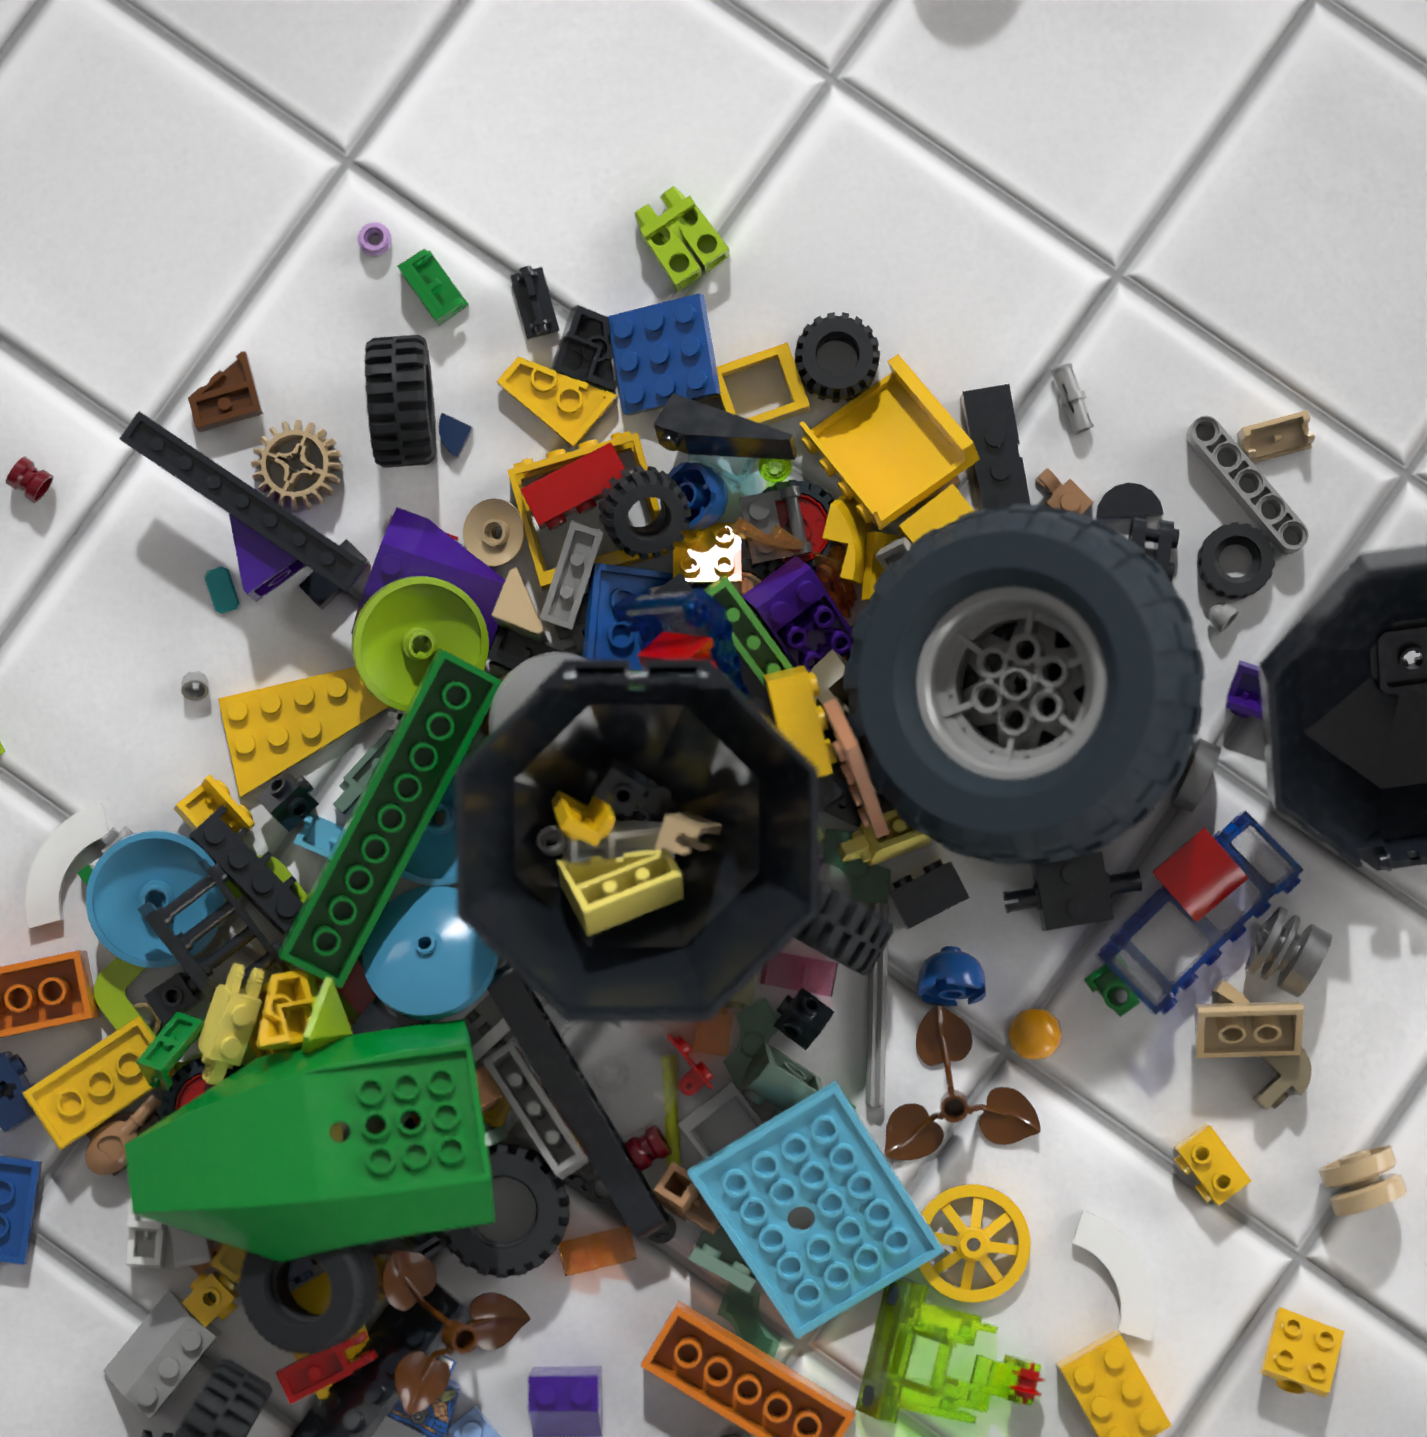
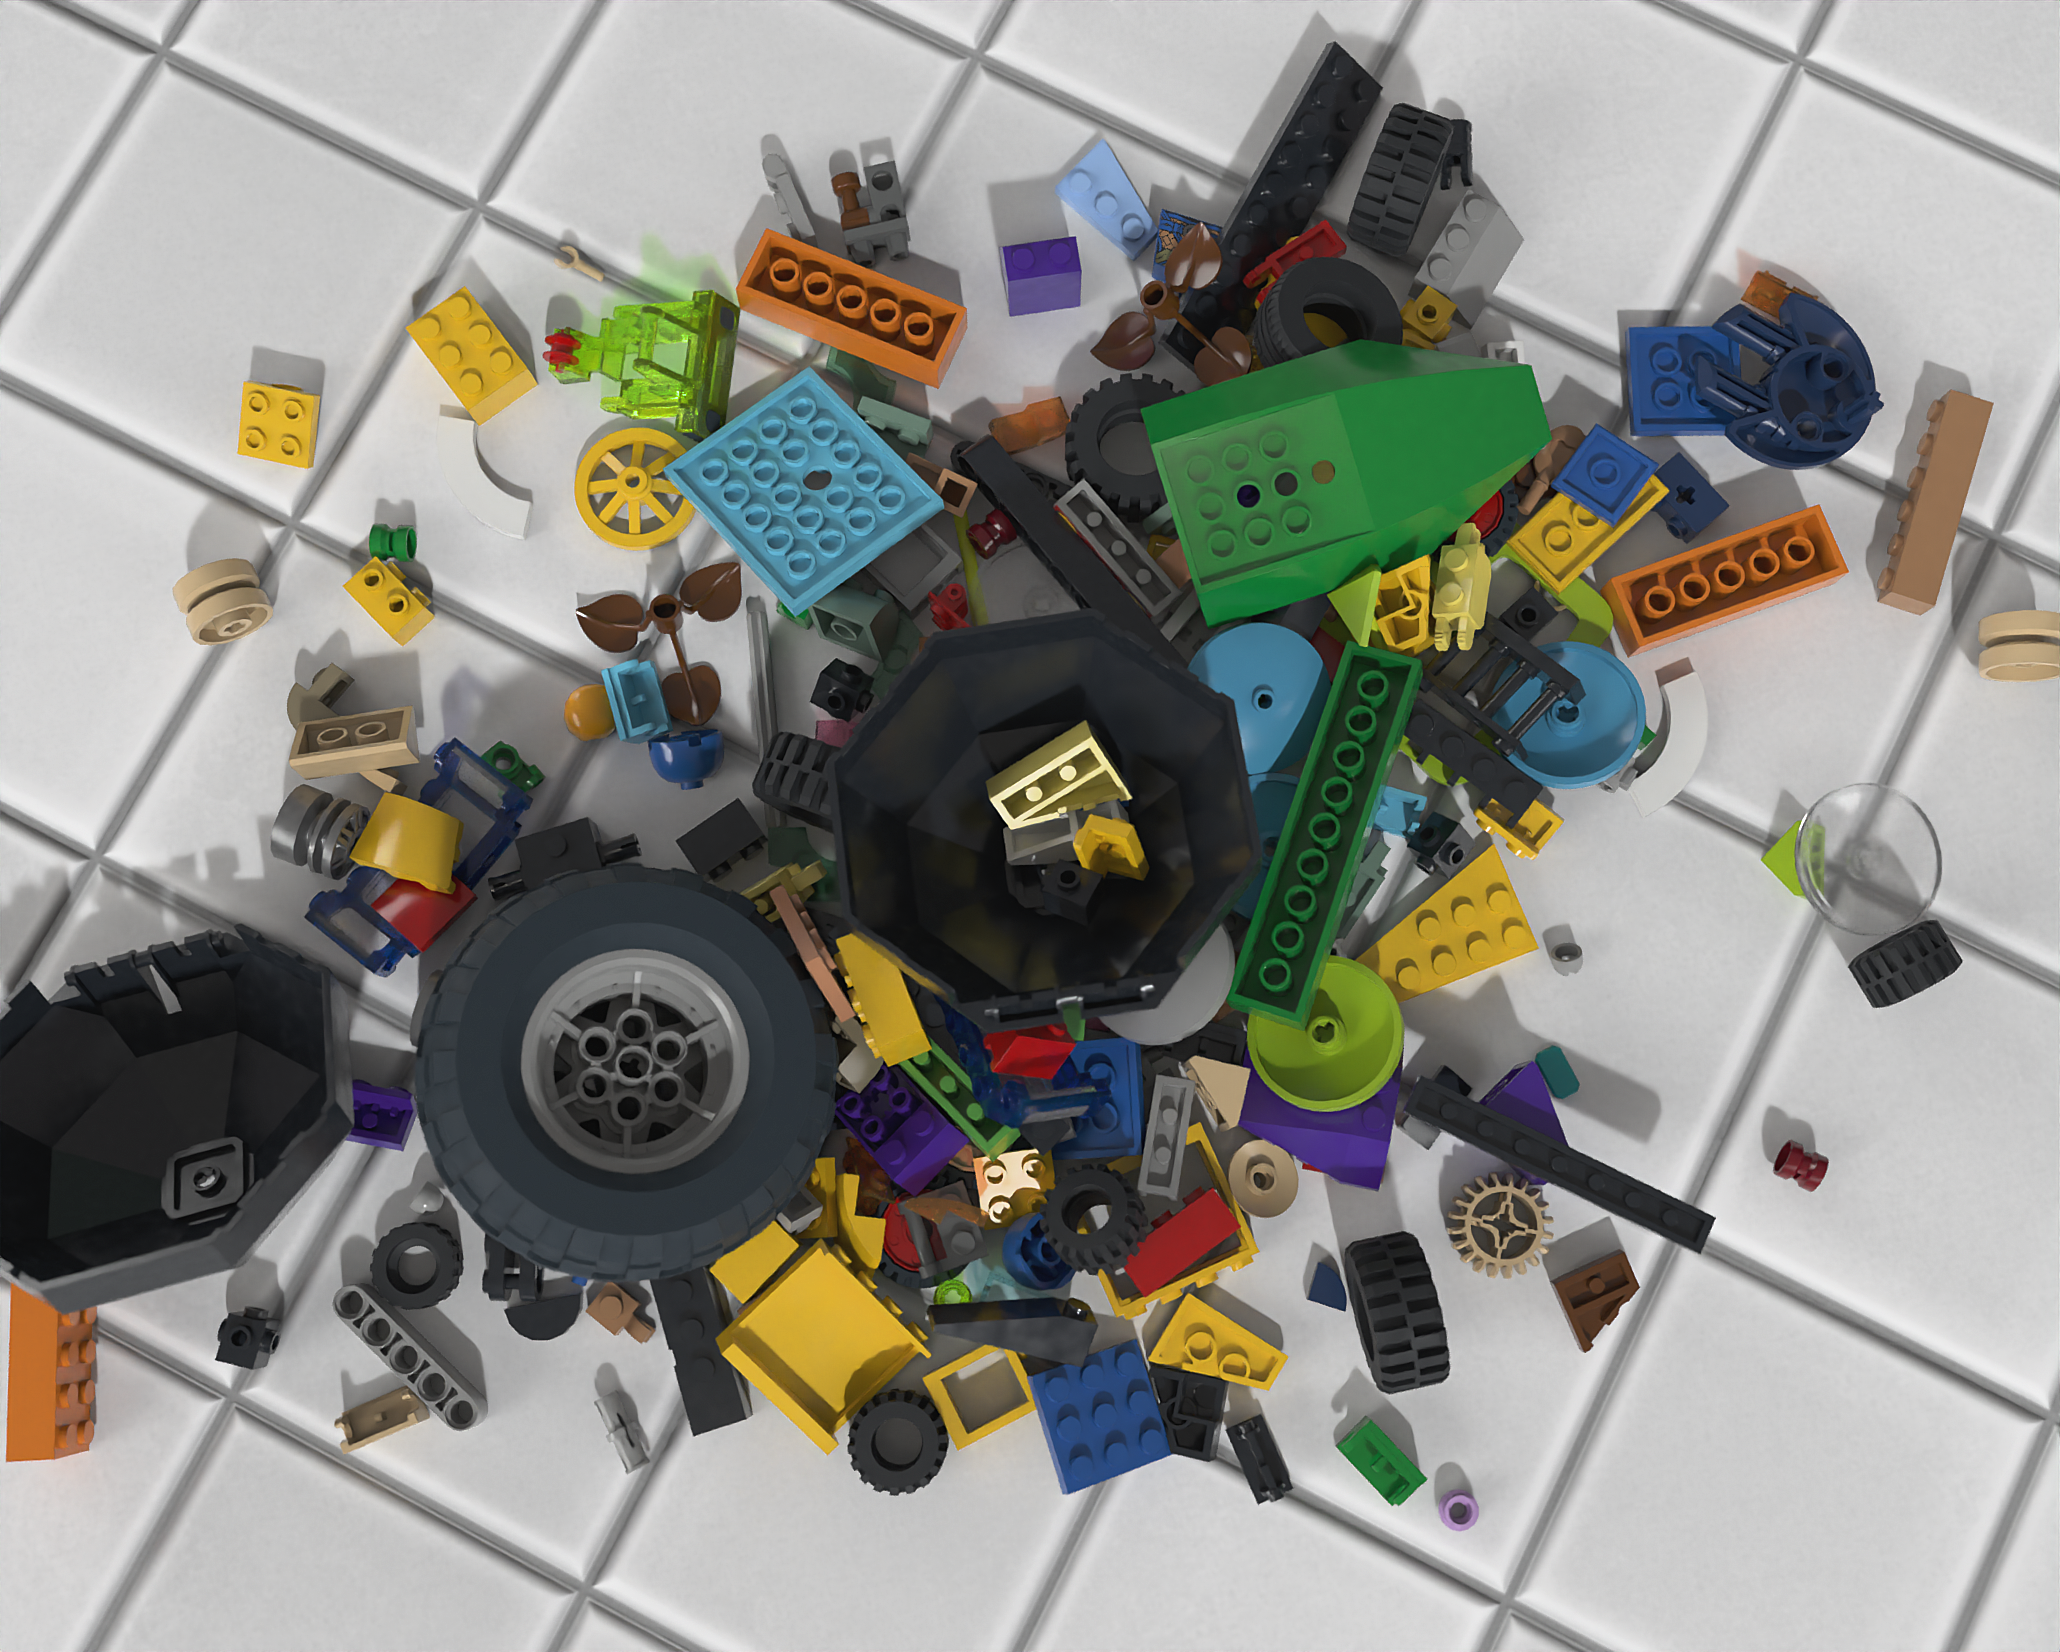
camera: 170 degrees right, 5 degrees down
green hinge [136,1012,204,1091] -> none
light grey hinge [537,826,567,856] -> none
lime hips [634,186,730,293] -> none
tan hinge [655,812,723,854] -> none
none -> black brick [215,1306,281,1370]
none -> yellow slope [349,792,464,894]
none -> green wheel [369,524,417,562]
none -> medium azure hinge [601,659,673,744]
none -> blue tile [1551,423,1659,528]

